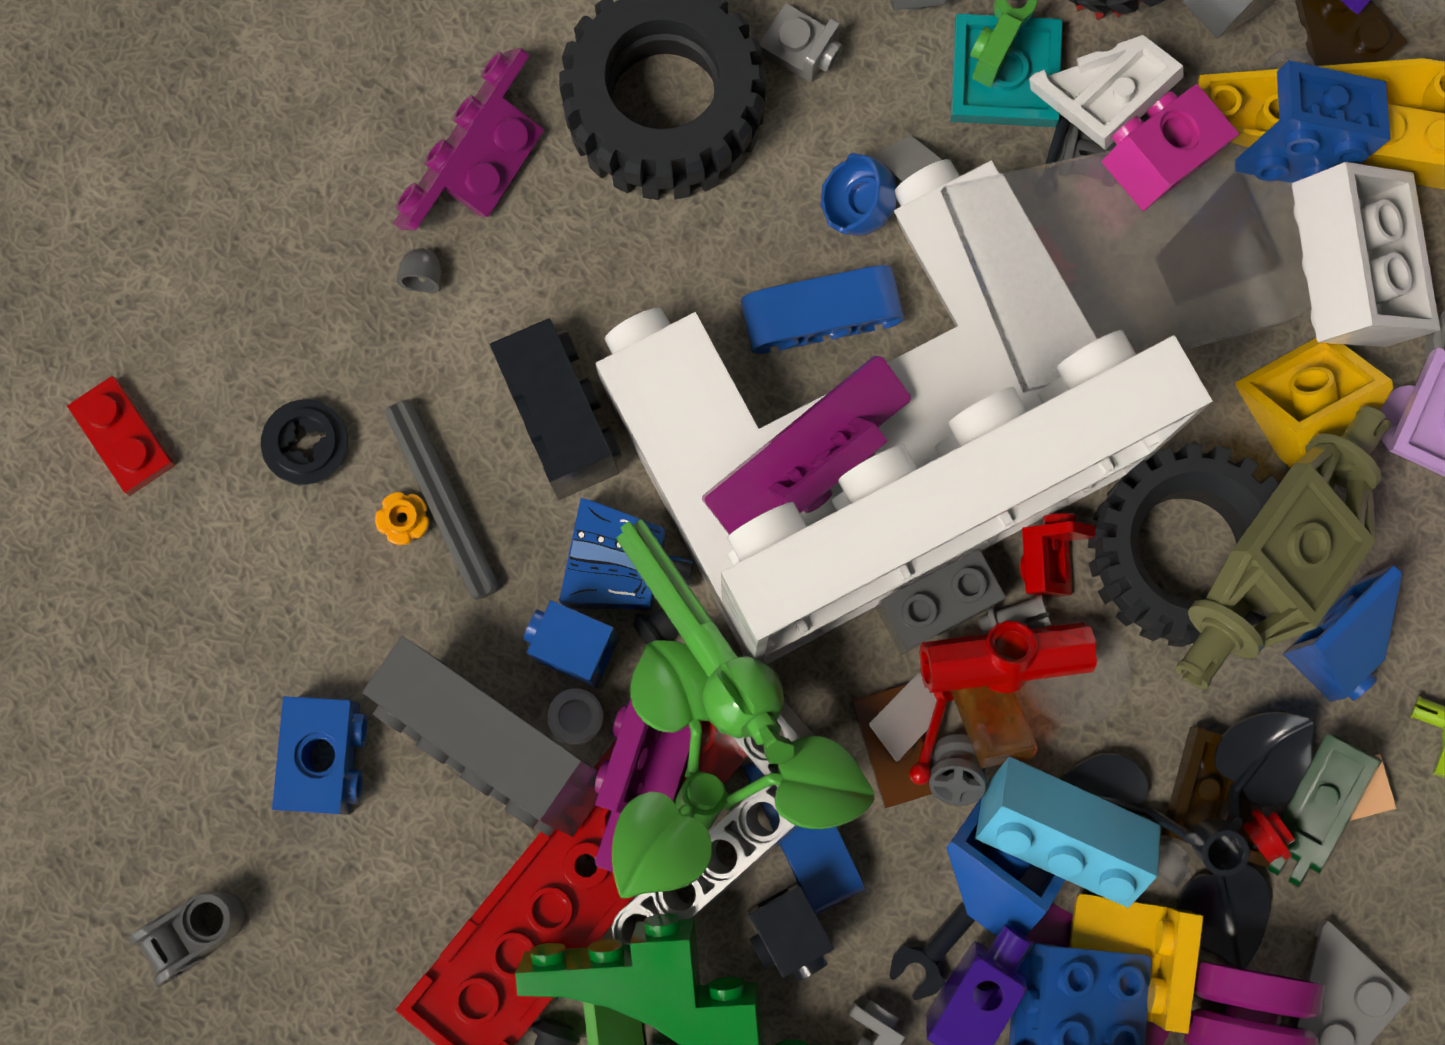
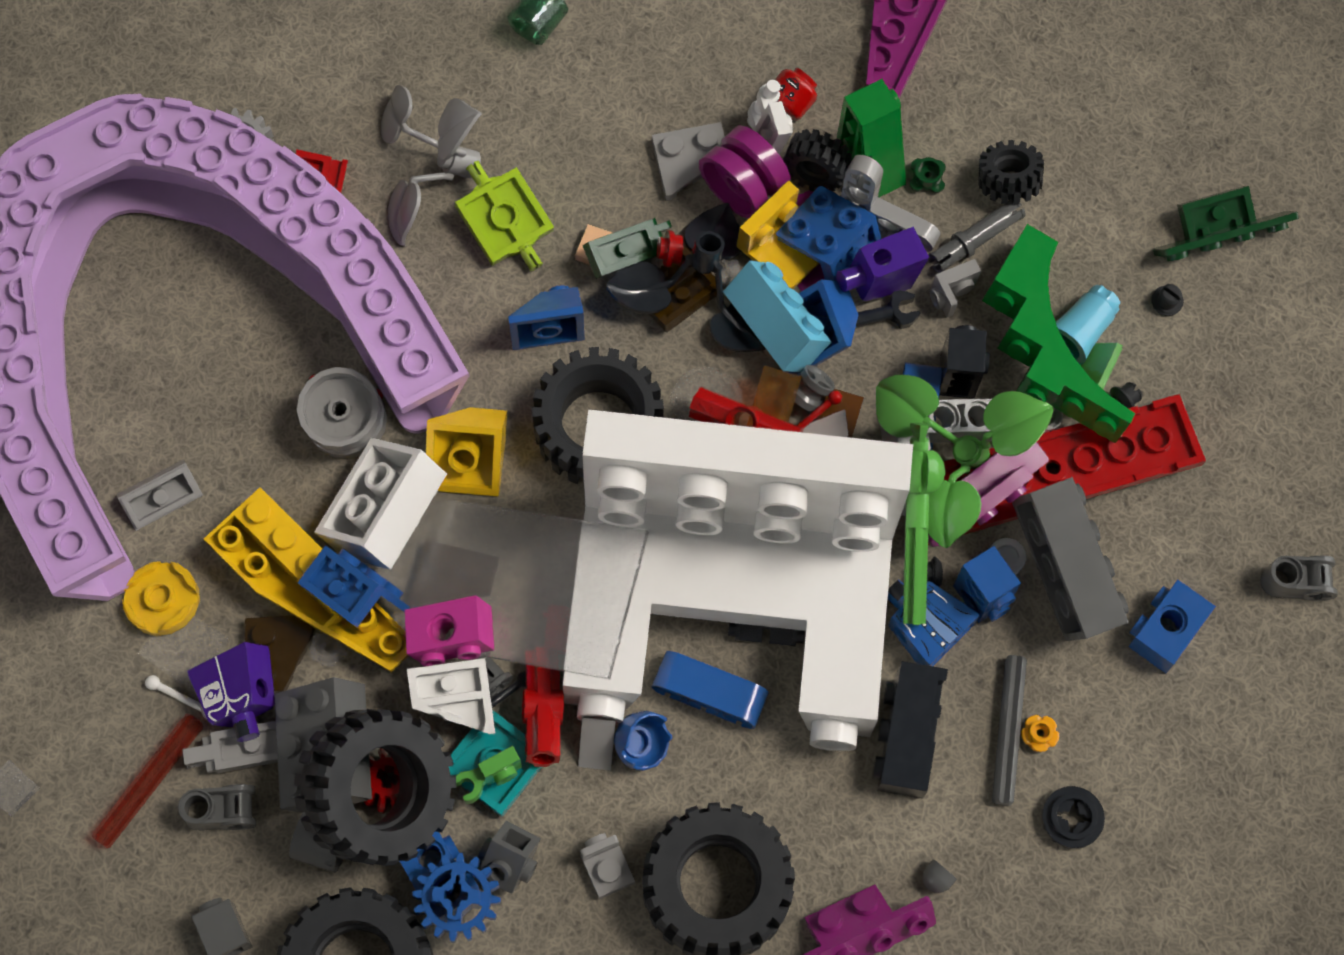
camera: 150 degrees left, 10 degrees down
red plate [67,376,175,496] -> none
magenta bracket [702,356,911,535] -> none
olive plate [1175,406,1391,690] -> none
none -> red piece [522,648,564,767]

